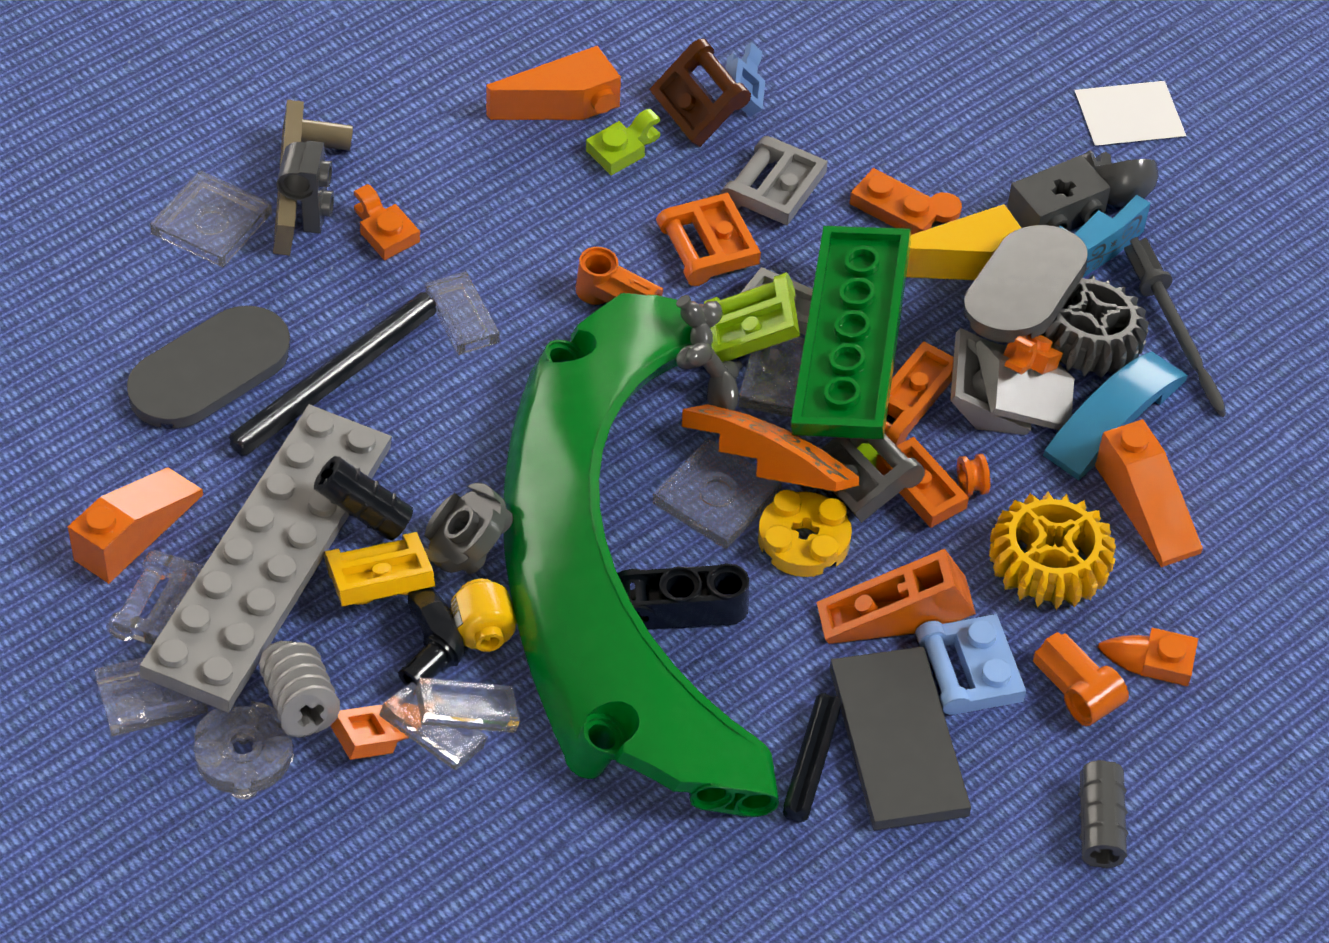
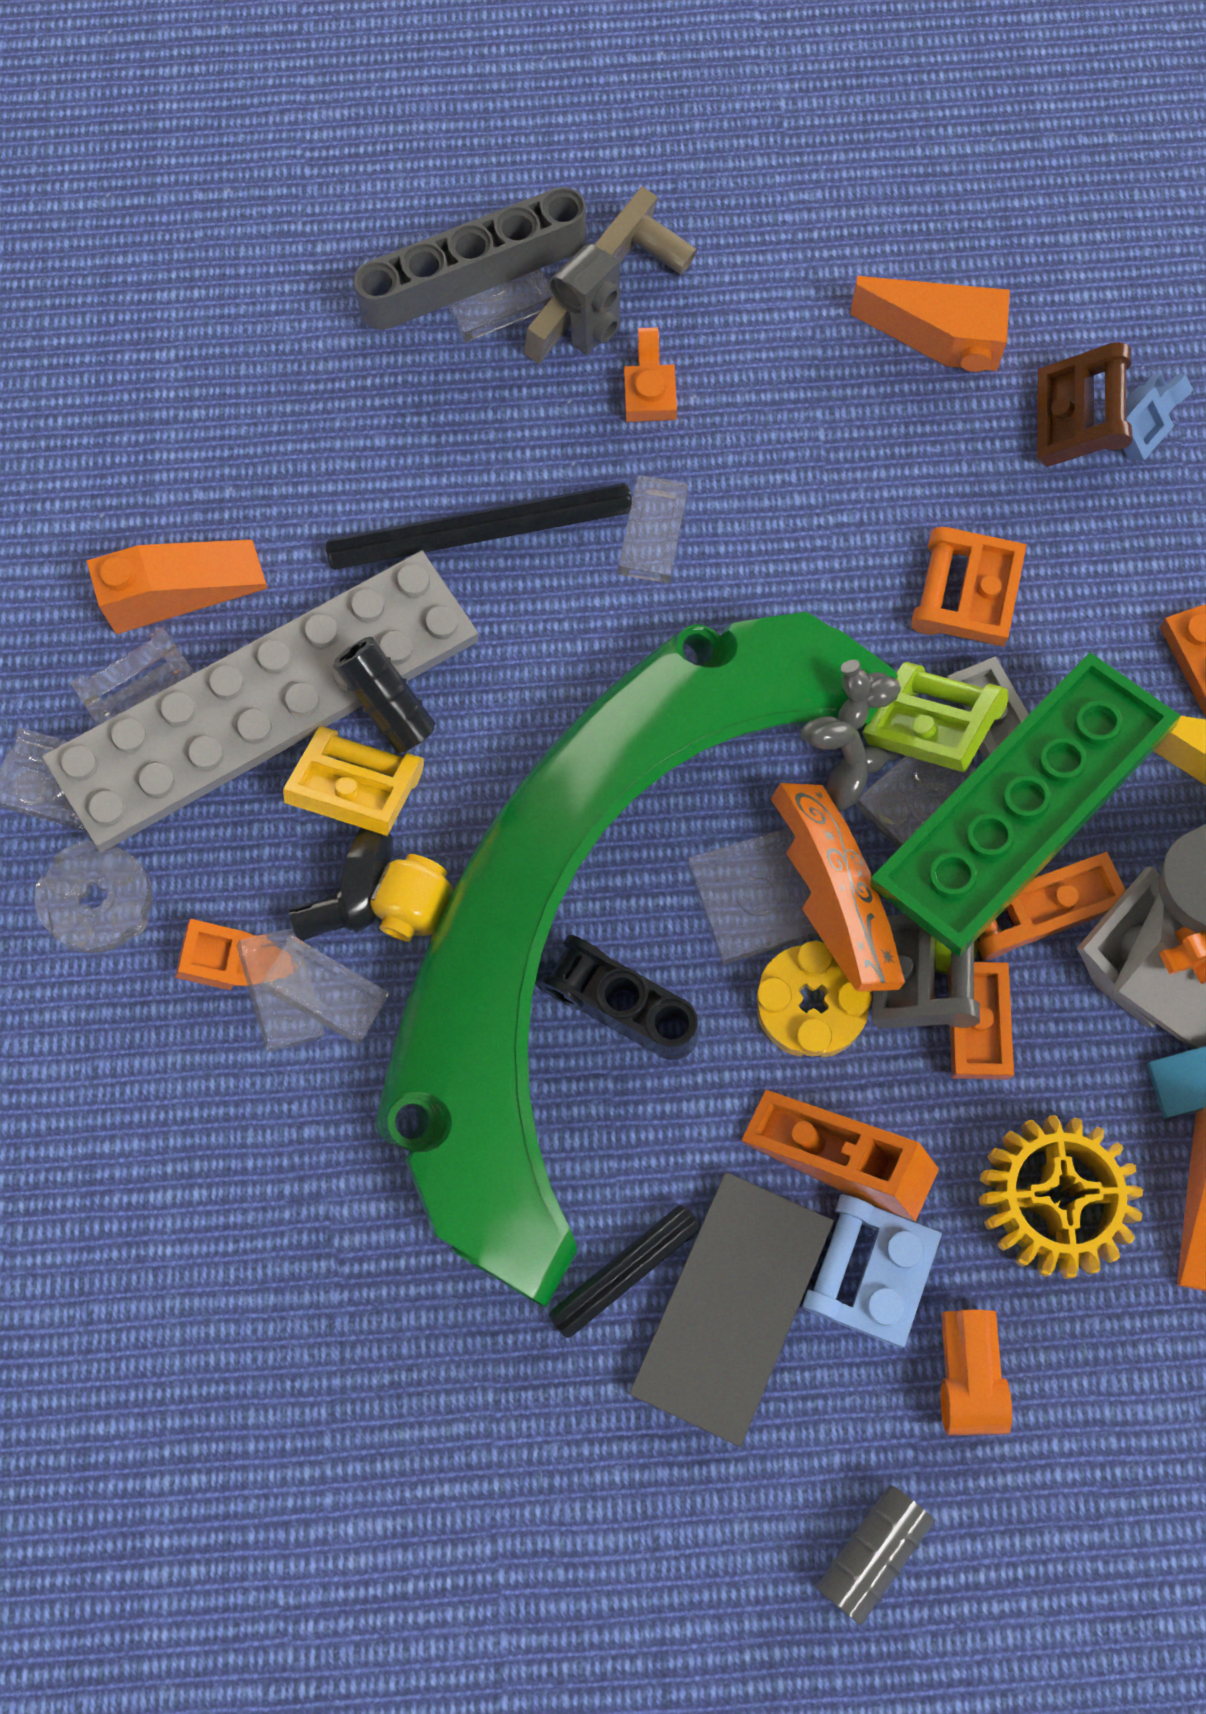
camera: 40 degrees right, 20 degrees up
dark grey tile [127,306,290,428] -> none
light grey piece [259,641,340,738] -> none
dark grey plate [424,483,513,574] -> none
orange piece [575,247,663,305] -> none
lime plate [586,109,660,176] -> none
light grey plate [720,136,828,226] -> none
orange bush [957,453,990,497] -> none
orange plate [1098,628,1198,686] -> none
none -> dark grey beam [353,187,587,330]

